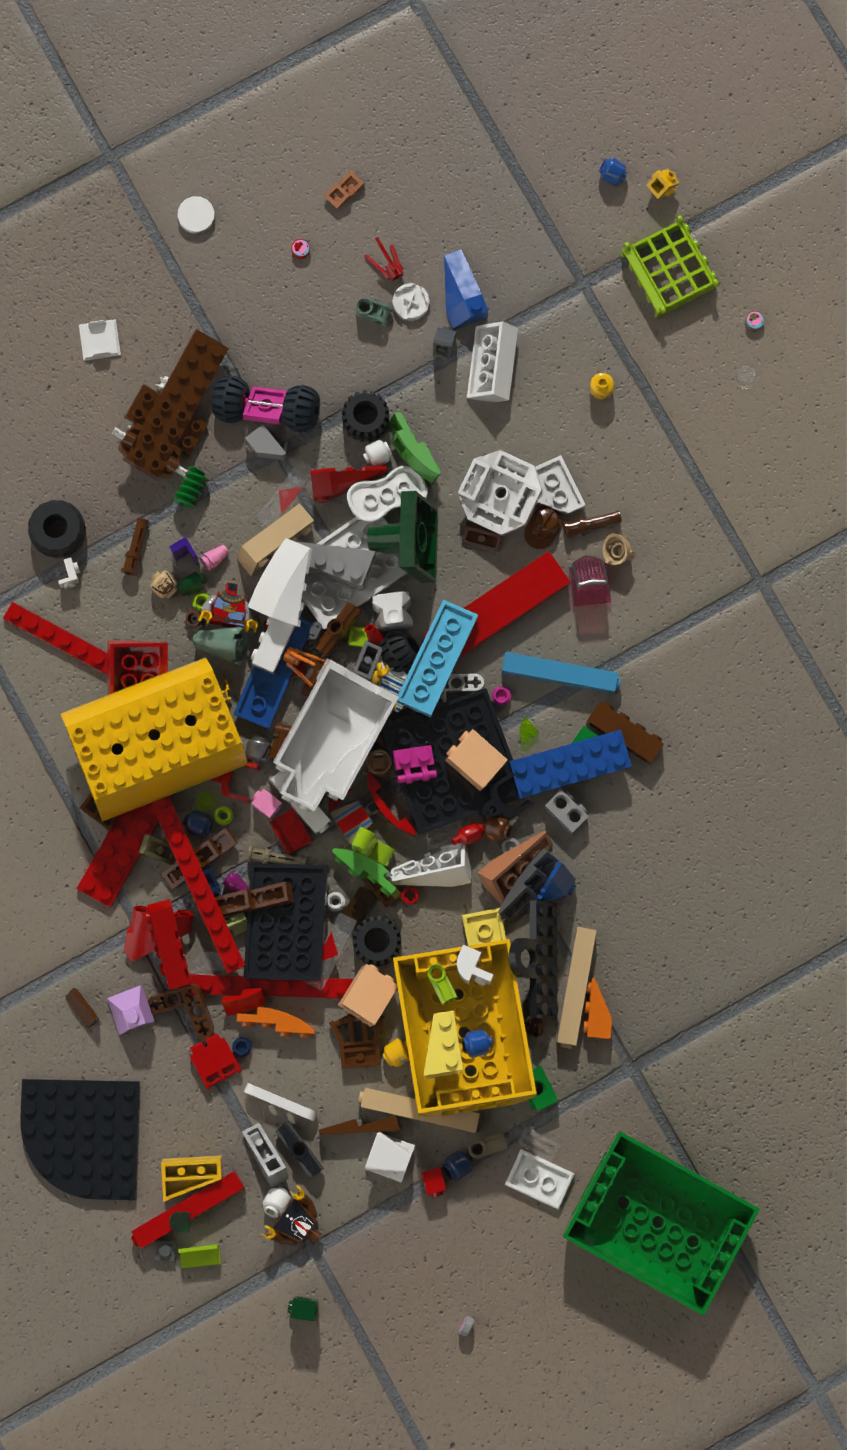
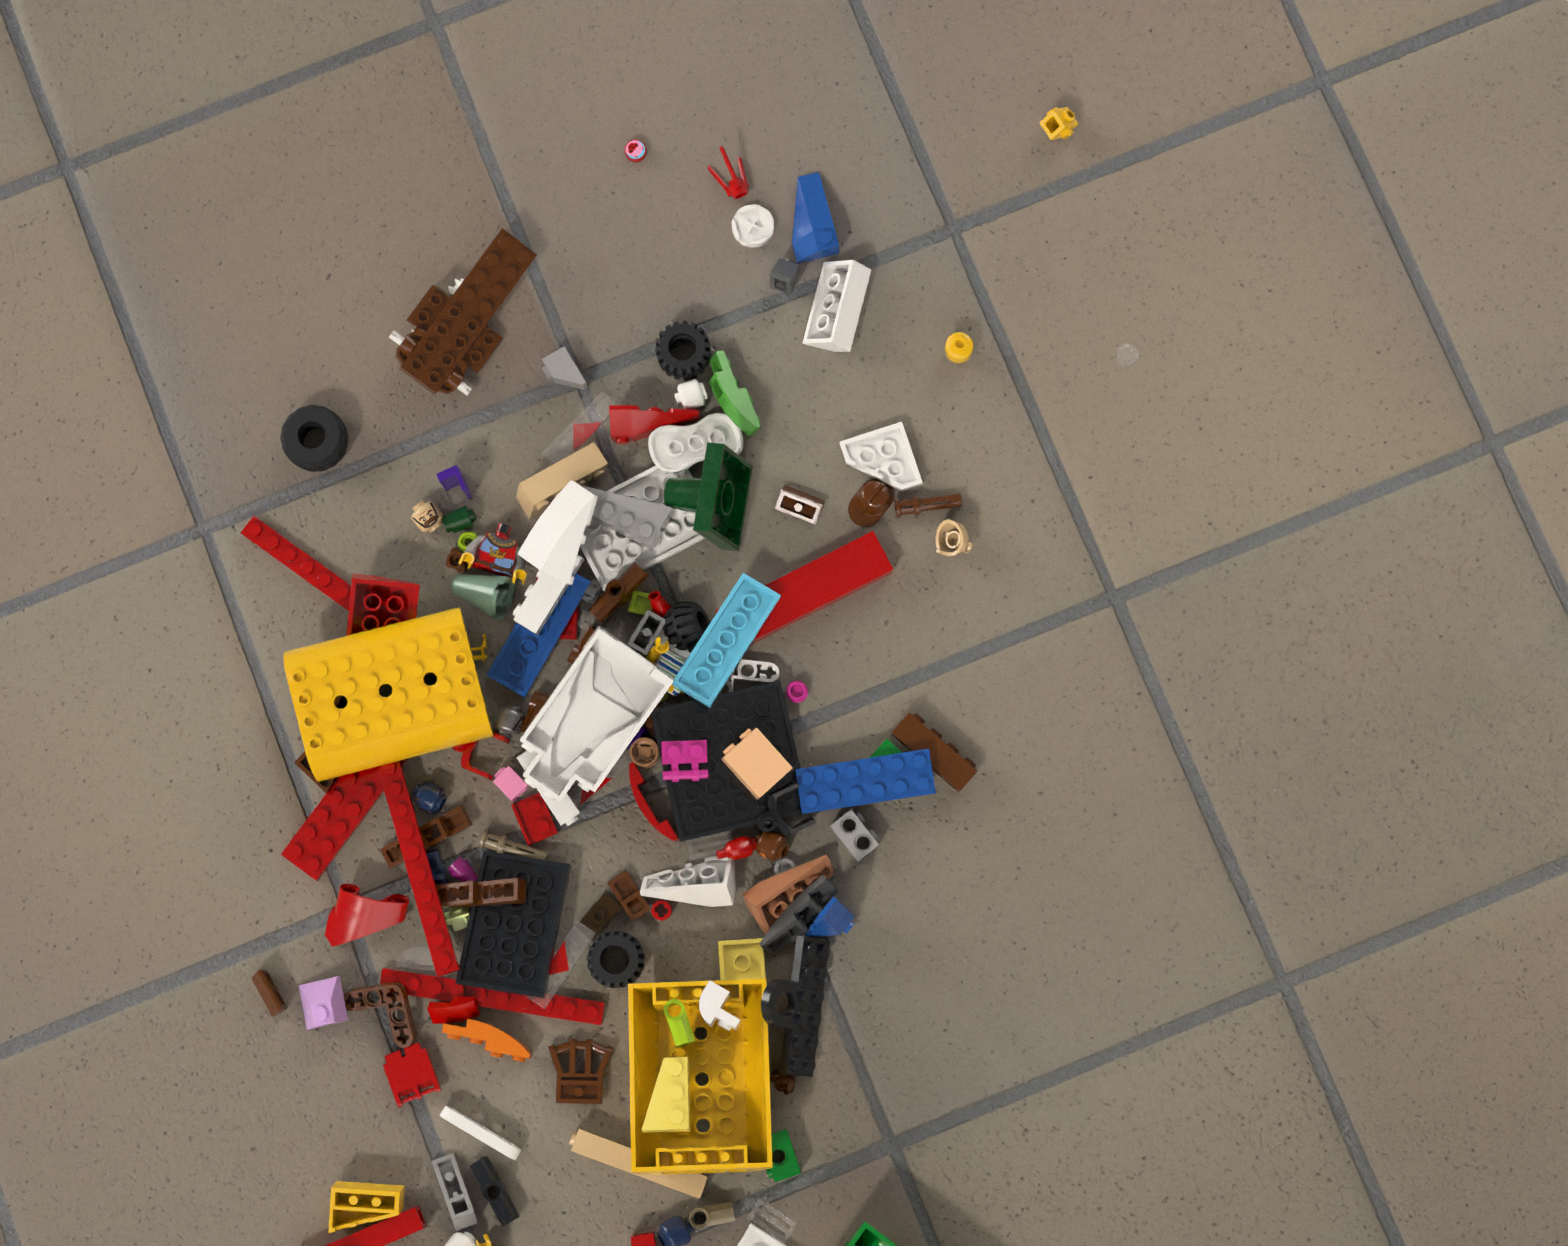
camera: 15 degrees right, 0 degrees up
black plate [20,1079,140,1200] -> none
white bracket [58,557,80,589] -> none
white piece [79,319,121,361] -> none
reddish brown pin [121,518,149,576] -> none
olive slope [139,834,175,865] -> none
red wedge [145,899,192,990] -> none
green piece [172,466,209,508] -> none
white tile [178,196,215,234] -> none
clear neon green tile [195,792,215,812] -> none
bright pink cone [200,544,229,570] -> none
black plate [212,376,320,432] -> none
lime plate [214,806,233,826] -> none
dark blue plate [232,1037,252,1057] -> none
orange plant [283,647,326,687] -> none
reddish brown slope [318,1115,400,1135] -> none
nougat slope [324,170,365,209] -> none
white plate [326,892,345,912] -> none
torso [330,801,379,846] -> none
bright green slope [332,848,401,898] -> none
light nougat brick [338,964,398,1026] -> none
lime beam [351,827,395,867] -> none
sand green piece [356,298,393,327] -> none
white piece [365,1132,415,1183] -> none
white piece [372,591,413,632] -> none
yellow head [383,1038,409,1067] -> none
white piece [458,450,543,536] -> none
blue head [462,1030,493,1058] -> none
dark azure brick [501,652,621,694] -> none
clear neon green tile [519,717,539,744] -> none
tan brick [556,927,597,1049] -> none
clear pink piece [569,555,611,607] -> none
orange slope [583,978,612,1040] -> none
blue head [599,157,628,185] -> none
lime window [621,215,719,319] -> none
tile [745,311,765,331] -> none

